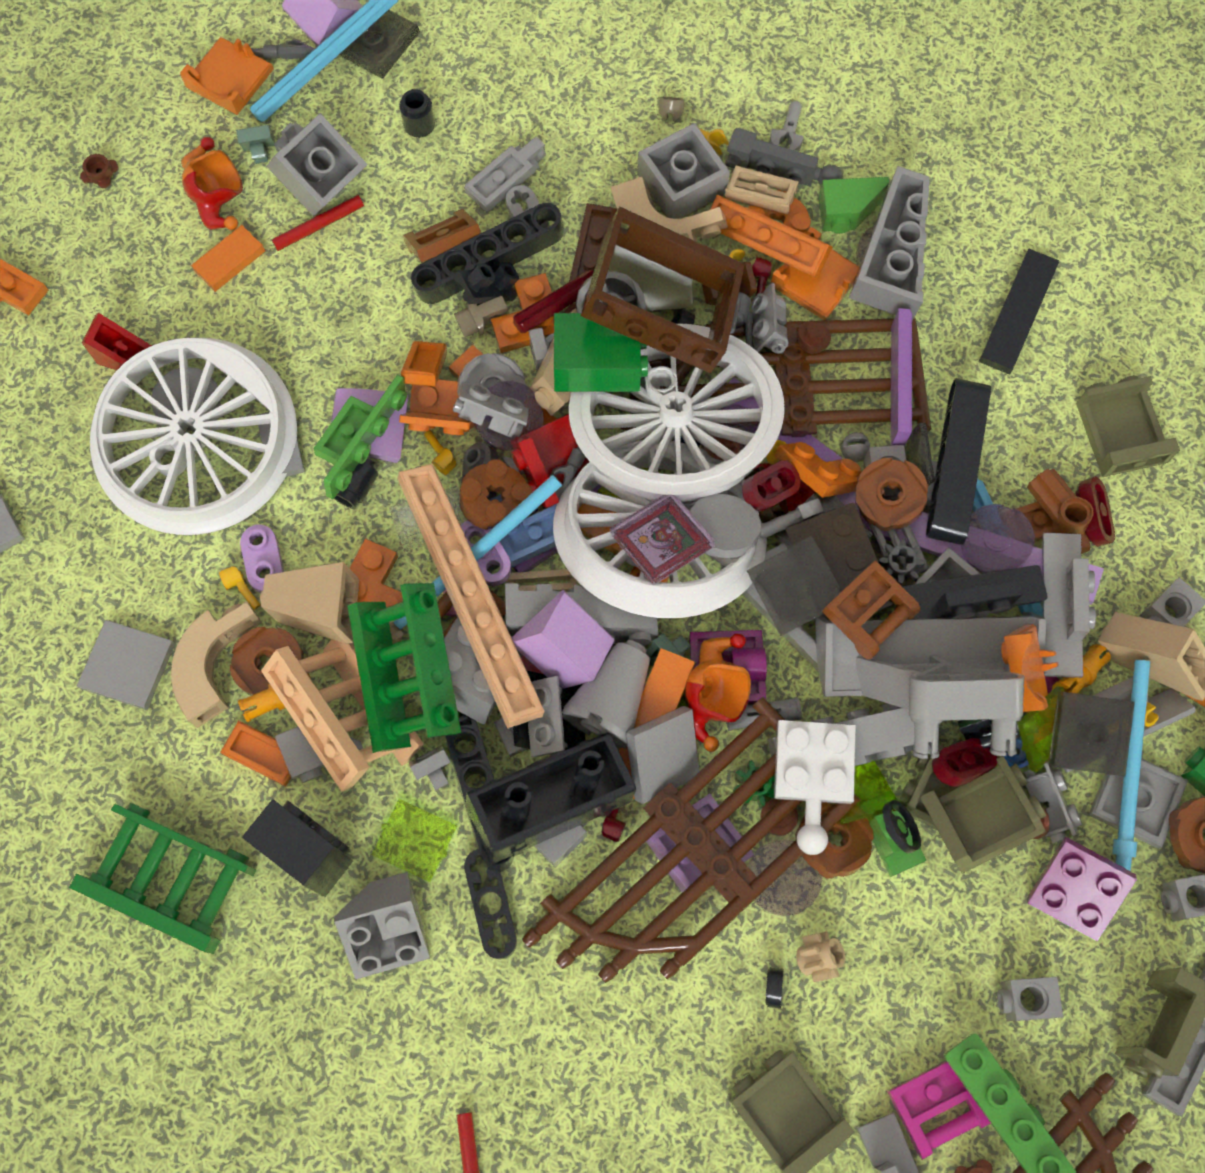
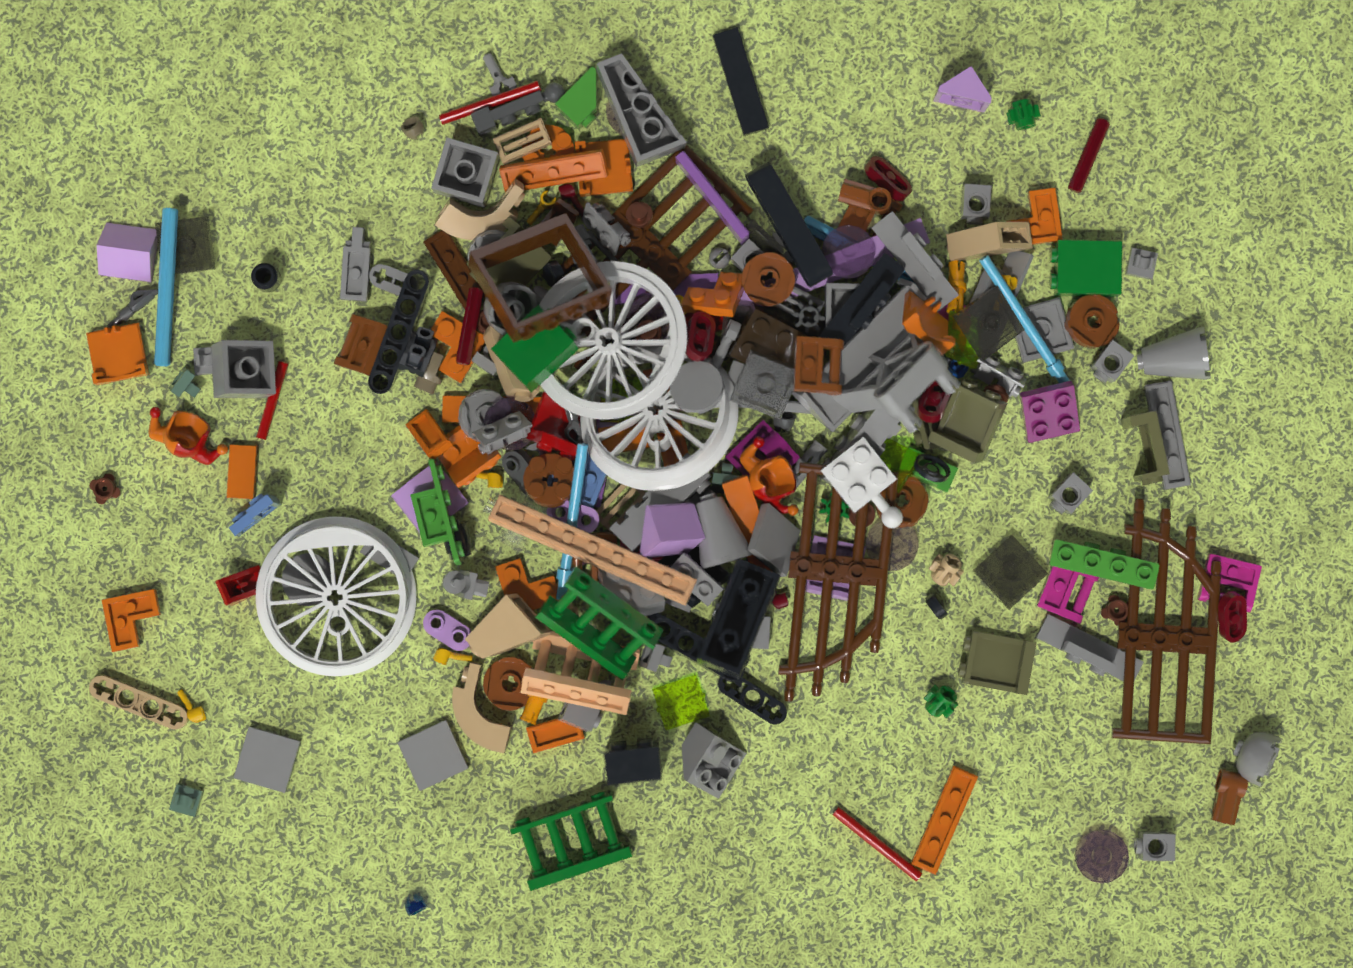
camera: 45 degrees left, 15 degrees up
tile [610,495,715,586] -> none
yellow hand [690,124,729,156] -> none
olive panel [1076,375,1180,477] -> none
none -> medium blue plate [228,494,282,537]
none -> red bar [439,81,542,125]
none -> light grey hips [442,569,489,600]
none -> dark grey hinge [773,411,796,432]
none -> green gear [924,684,958,718]
none -> clear smoke plate [972,535,1048,610]

